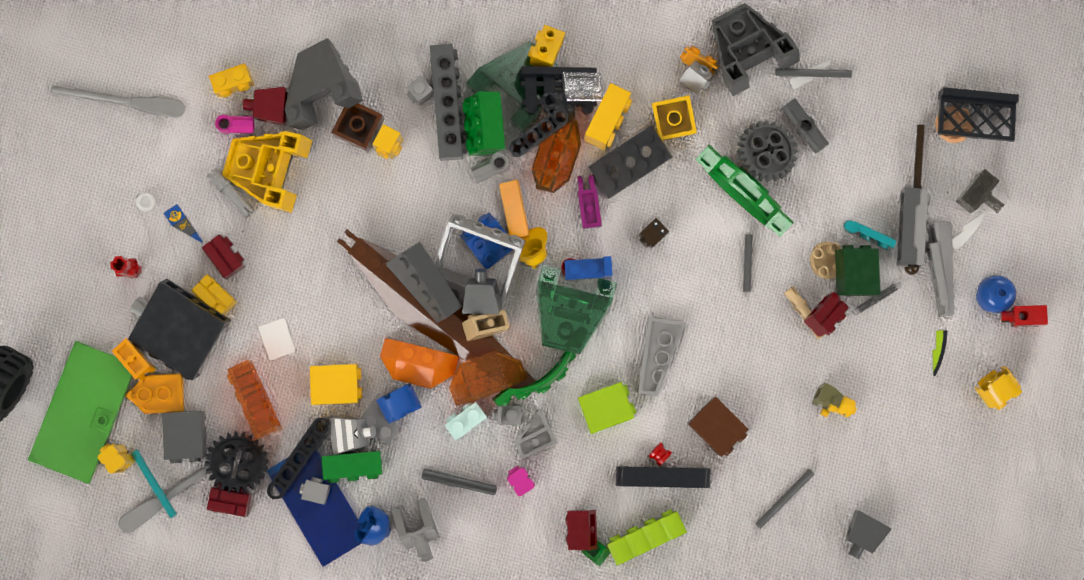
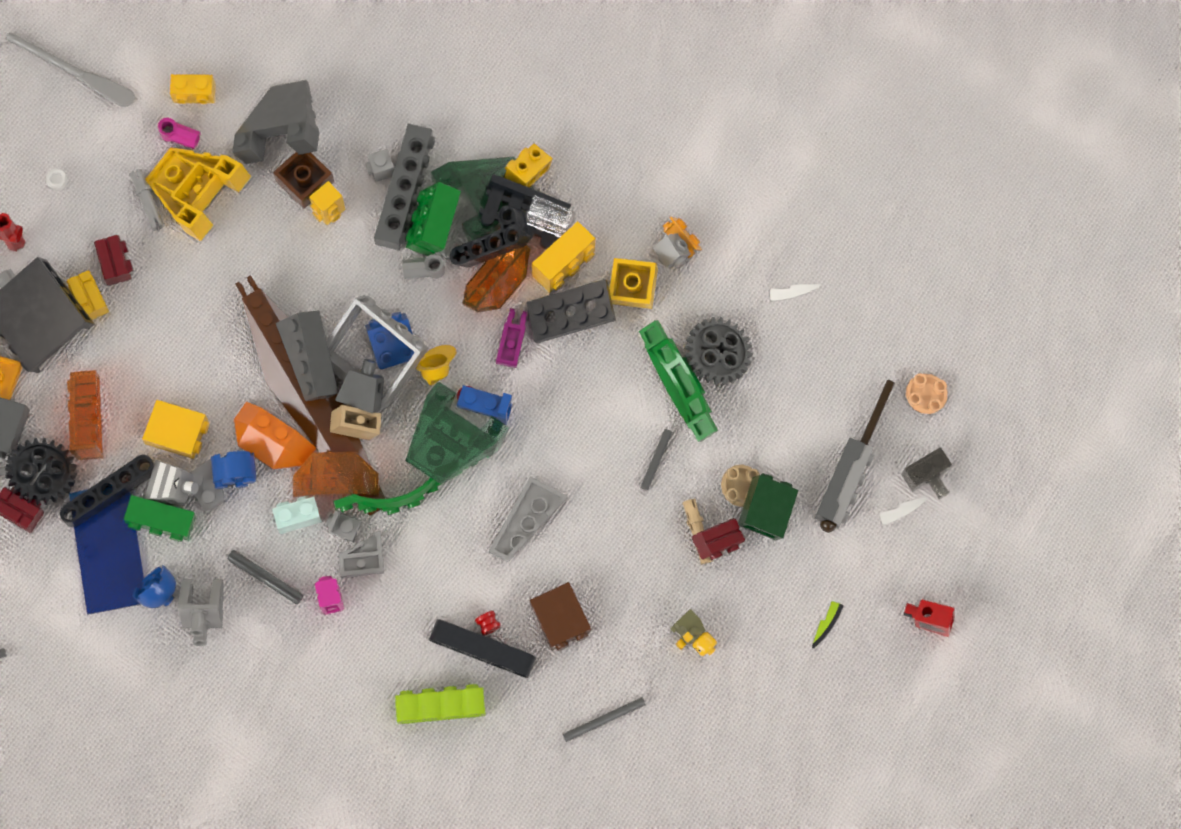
camera: 15 degrees right, 10 degrees down
sticker [164,204,203,243] -> none
dark red torso [243,87,288,126] -> none
white sticker [258,318,296,361] -> none
light grey brick [299,477,331,504] -> none
light orange tile [499,180,530,238] -> none
dark red brick [565,510,597,550] -> none
lime brick [578,382,637,434] -> none
green slope [582,540,611,566] -> none
dark brown brick [638,218,669,249] -> none
dark grey wedge [712,3,800,96] -> none
dark grey bar [775,68,852,78] -> none
dark grey piece [781,98,829,154] -> none
teal hinge [843,220,896,250] -> none
dark grey torso [846,510,892,559] -> none
dark grey piece [853,282,901,315] -> none
light grey wedge [926,222,954,318] -> none
black fence [938,87,1019,142] -> none
yellow brick [974,366,1022,410] -> none
blue cylinder [976,275,1016,313] -> none

